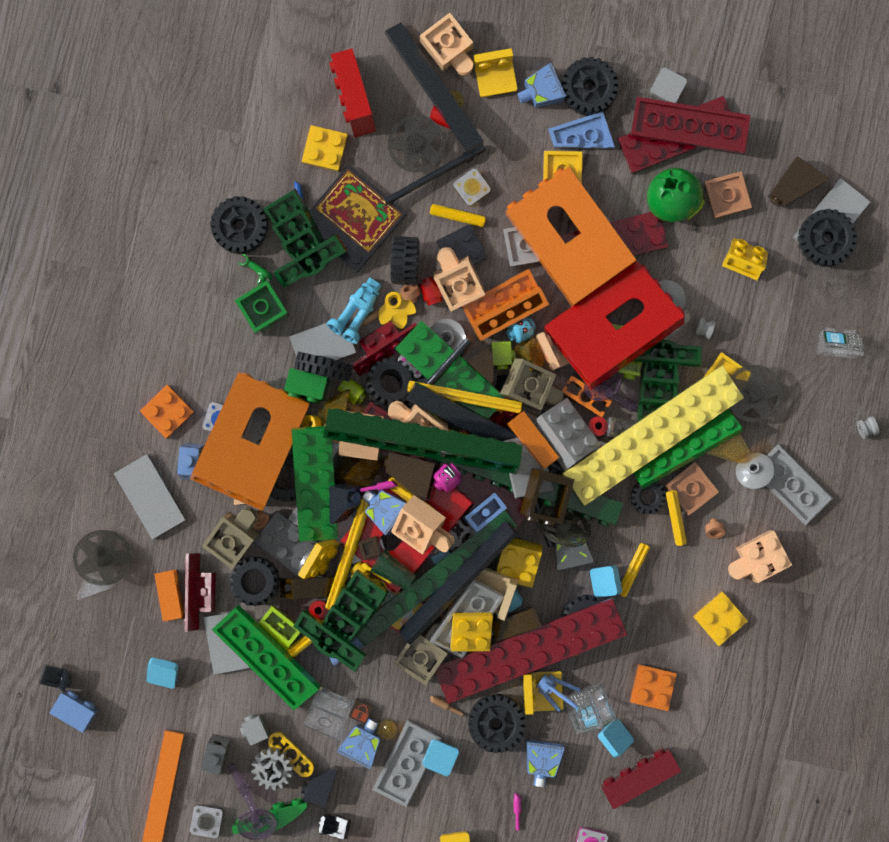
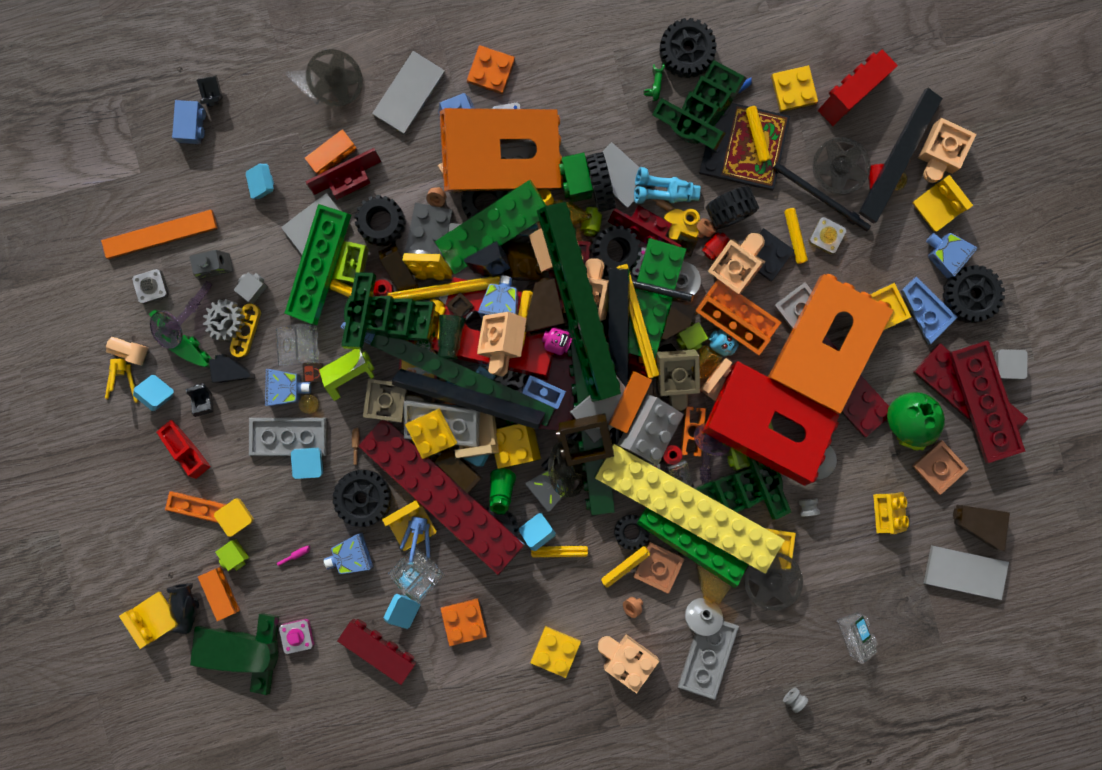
camera: 65 degrees right, 0 degrees up
dark tan brick [202,507,260,570] -> none
green brick [234,280,289,335] -> none
dark pink piece [360,481,398,492] -> none
black wheel [797,209,858,267] -> none
none -> lime panel [319,349,375,401]
none -> green plant [489,468,516,514]
none -> dark brown tile [676,232,698,257]
none -> yellow axle [746,106,770,162]

